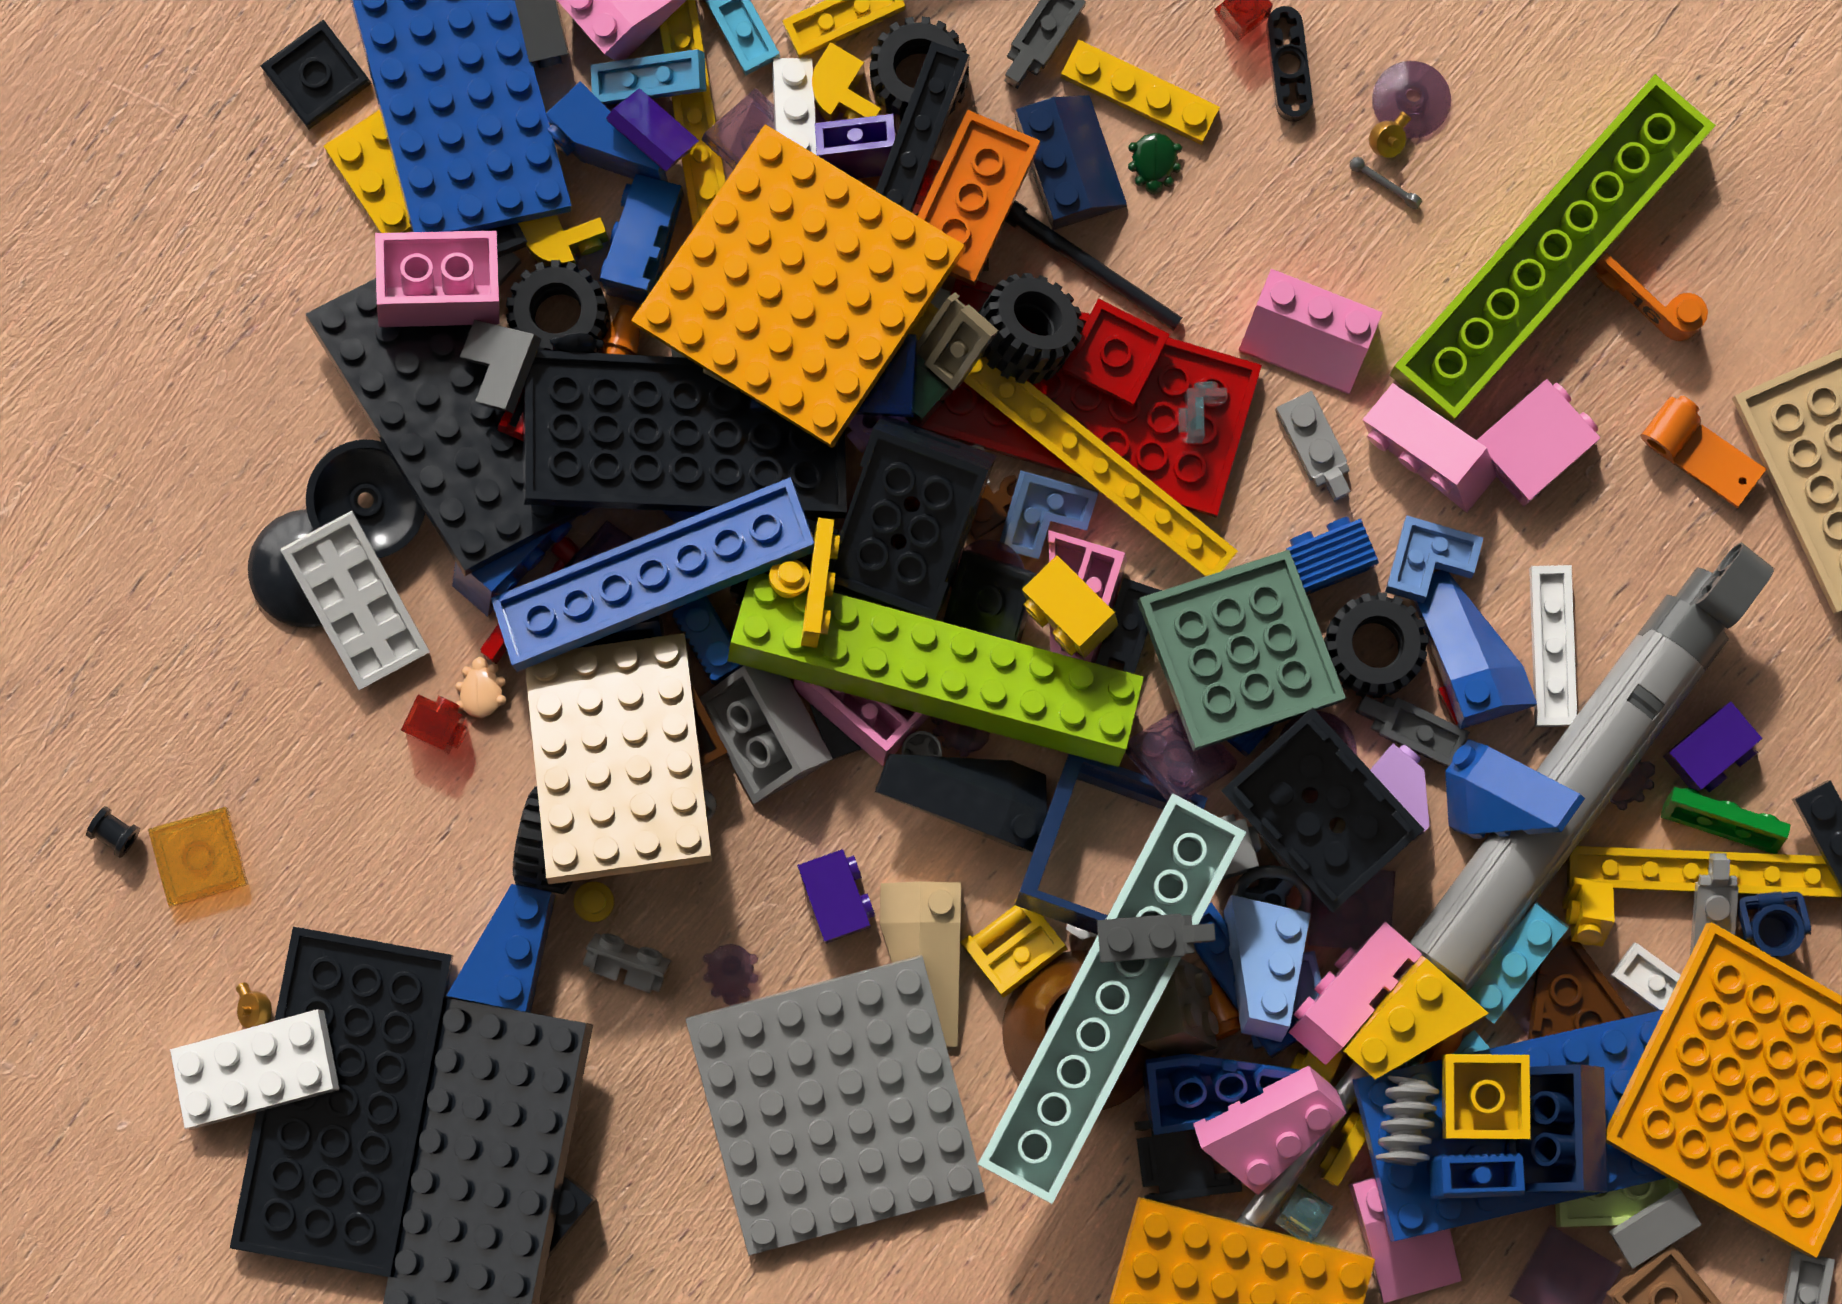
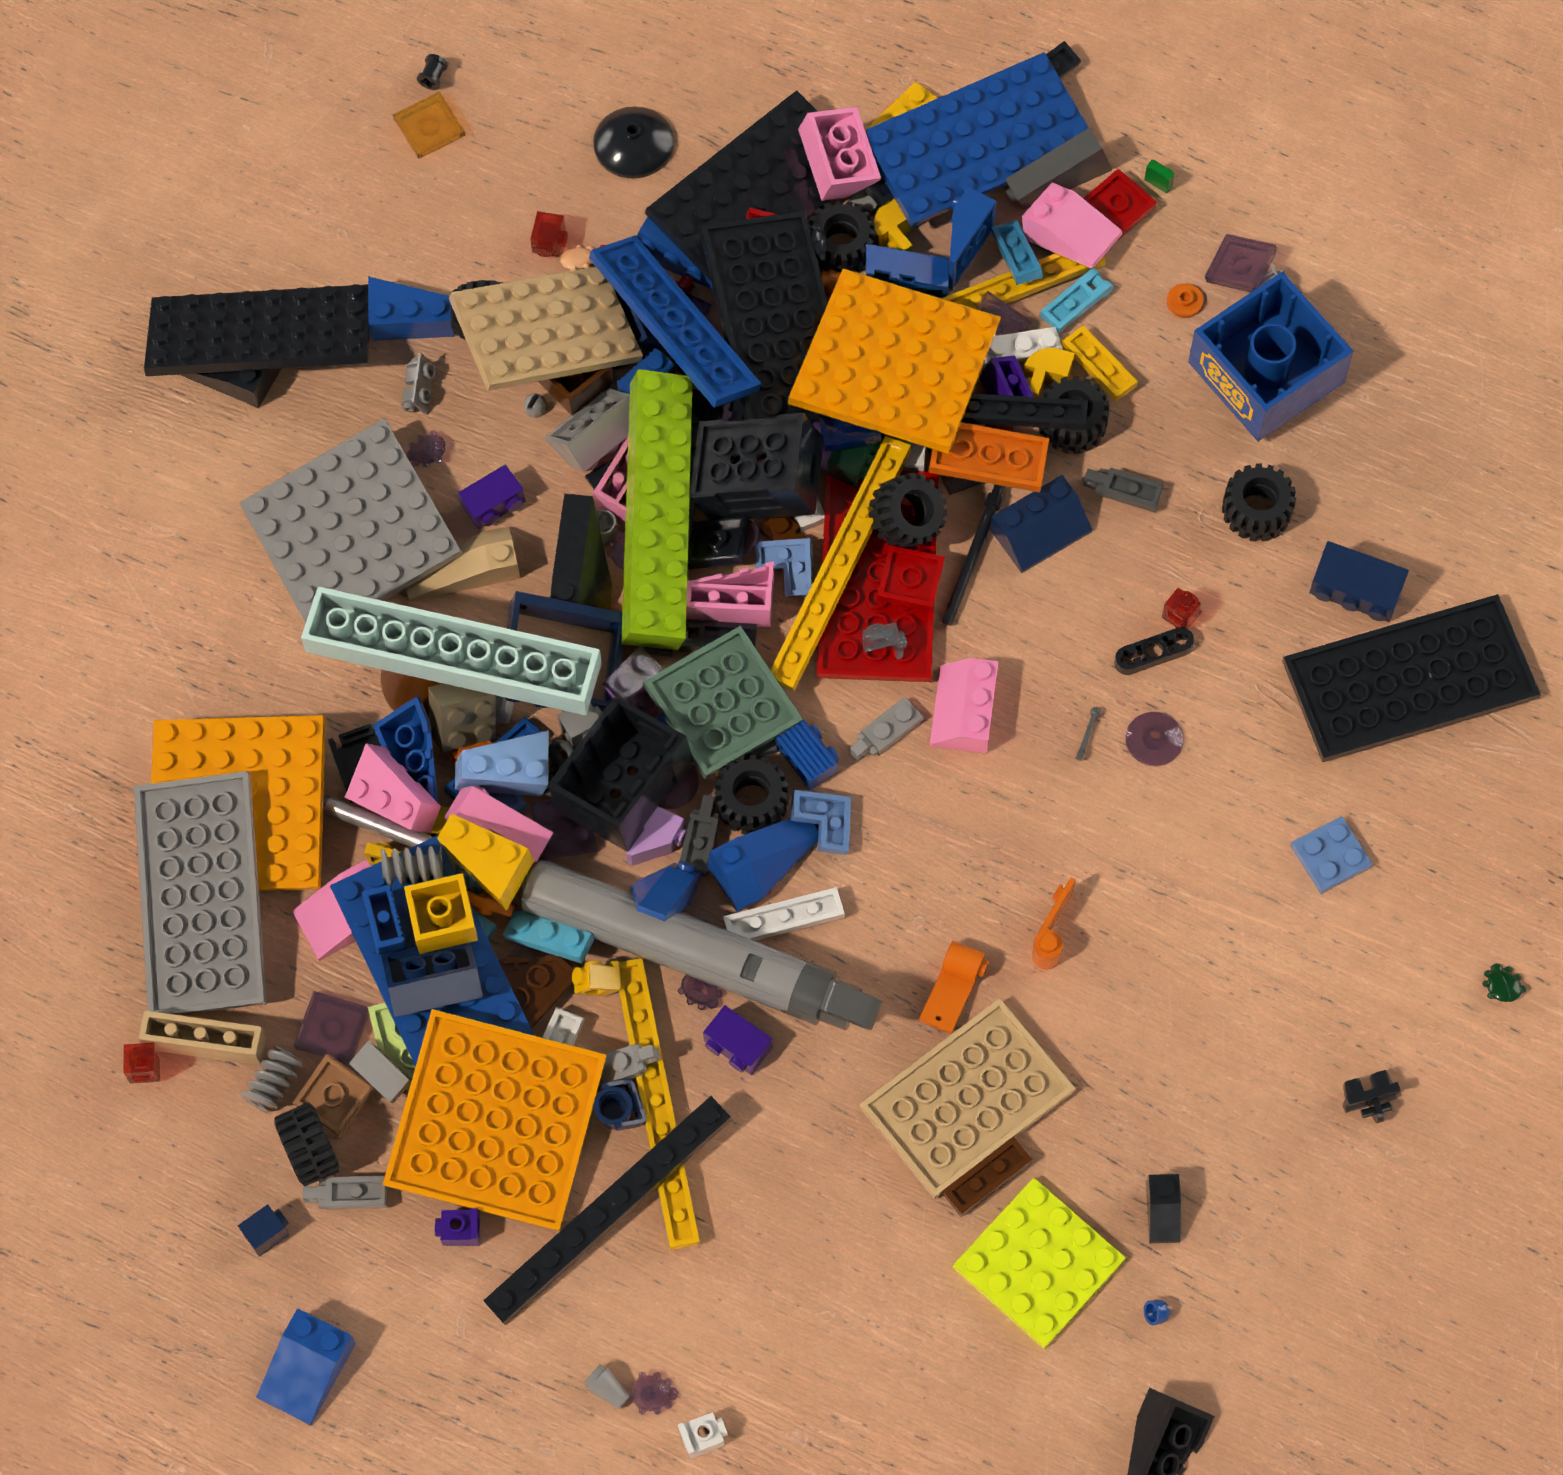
camera: 75 degrees right, 15 degrees down
white plate [170,1009,339,1129] -> none
black plate [230,926,454,1277] -> none
pearl gold piece [236,982,272,1028] -> none
black tile [260,19,372,130] -> none
white plate [281,511,430,690] -> none
black dish [306,440,425,558] -> none
tile [460,320,542,414] -> none
yellow plate [573,882,614,922] -> none
dark purple tile [606,88,699,171] -> none
yellow plate [769,560,810,598] -> none
yellow plate [801,518,840,648] -> none
dark tan plate [911,292,999,390] -> none
yellow plate [960,899,1068,998] -> none
yellow brick [1022,555,1118,659] -> none
yellow plate [1061,39,1220,145] -> none
dark grey hinge [1097,914,1216,963] -> none
dark green piece [1128,133,1182,195] -> none
clear light blue bracket [1275,1184,1333,1244] -> none
bright pink wedge [1363,383,1496,513] -> none
pearl gold piece [1369,111,1411,158] -> none
lime brick [1389,74,1716,423] -> none
bright pink panel [1476,379,1600,507] -> none
green plate [1660,787,1791,854] -> none

